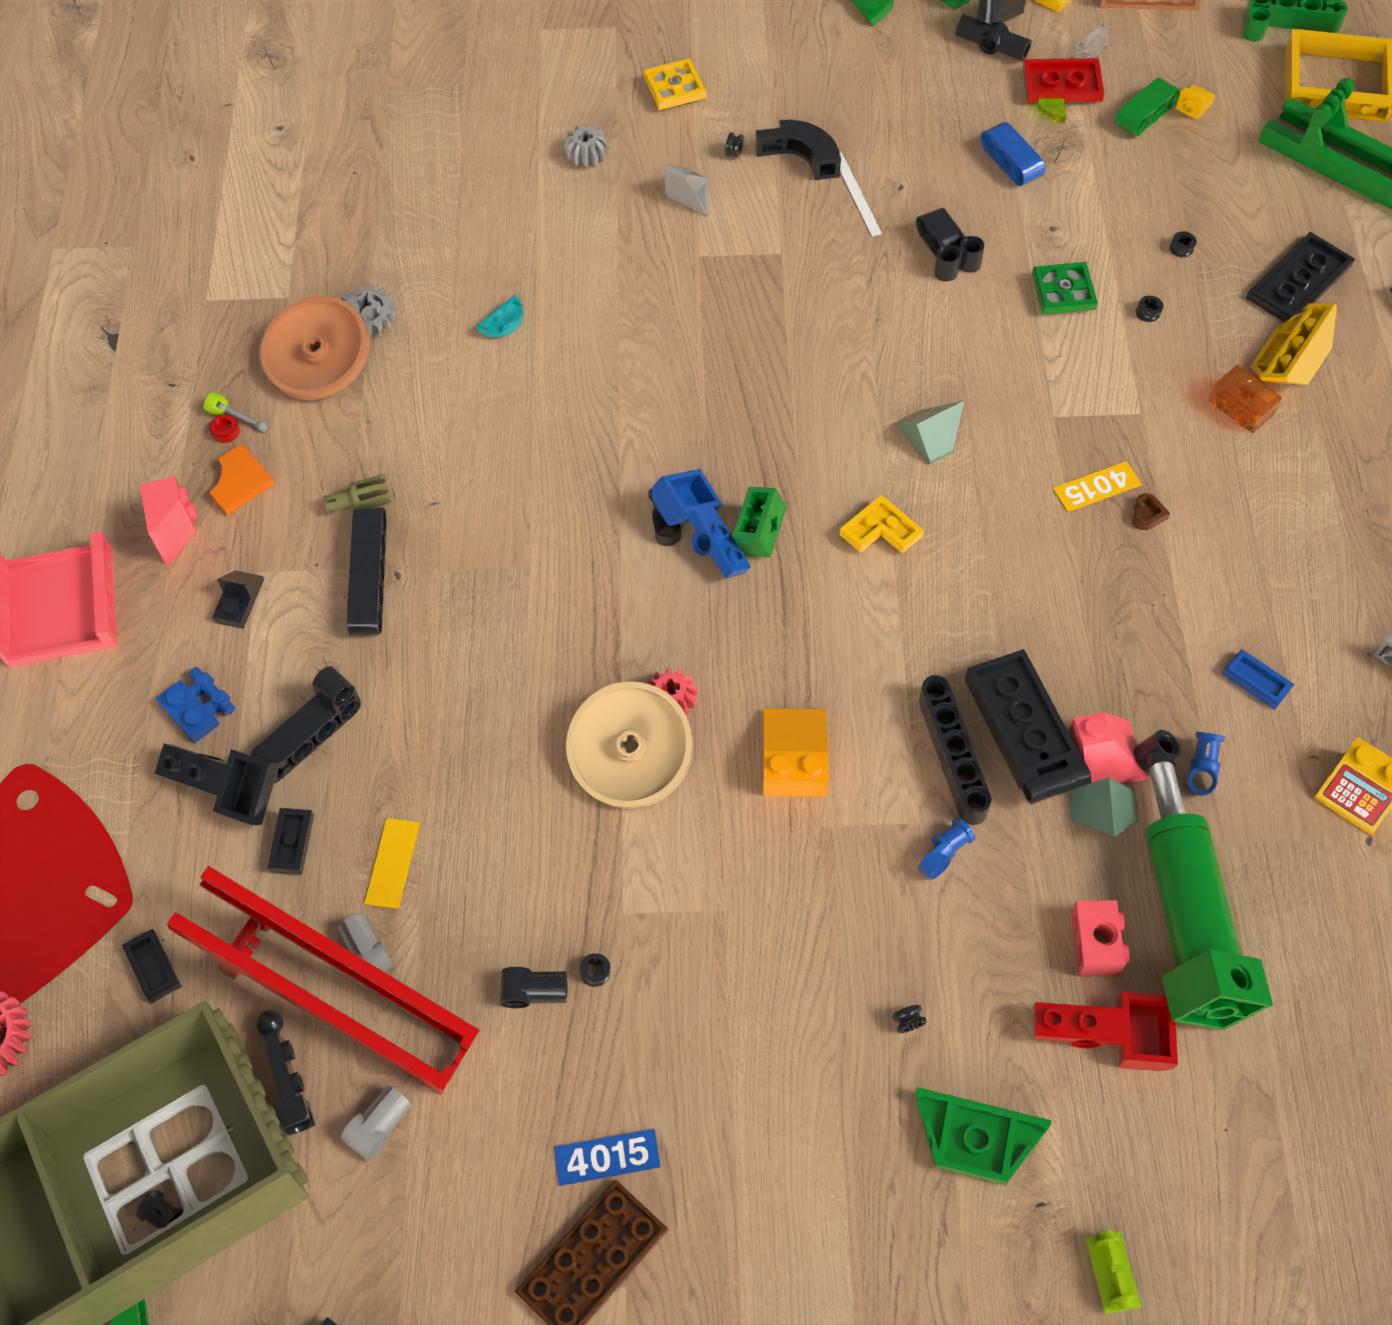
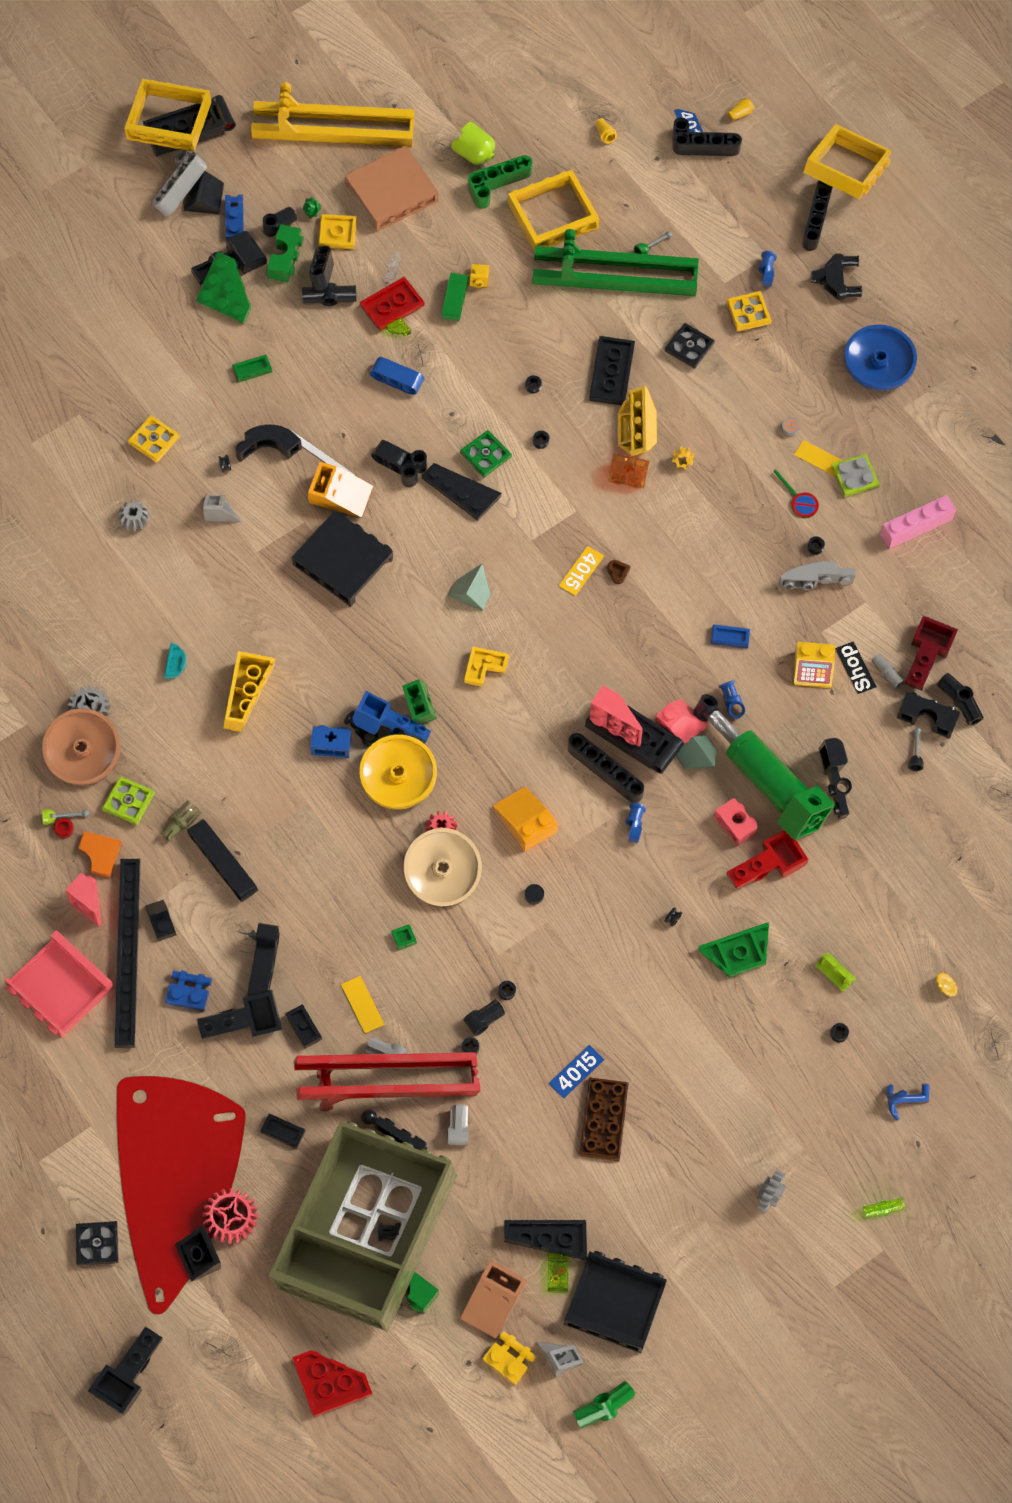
camera: 40 degrees left, 5 degrees up
none -> lime piece [102,776,155,826]
none -> black plate [114,858,141,1048]
none -> yellow wedge [223,651,275,732]
none -> green tile [232,354,272,383]
none -> black panel [292,511,393,607]
none -> slope [308,462,373,518]
none -> blue brick [310,725,352,758]
none -> yellow dish [360,735,437,810]
none -> green tile [391,924,417,951]
none -> black wing [422,463,502,521]
none -> black bush [462,1037,480,1055]
none -> black tile [525,884,544,905]
none -> coral slope [590,685,642,746]
none -> yellow gear [672,445,695,470]
none -> black plate [818,738,852,819]

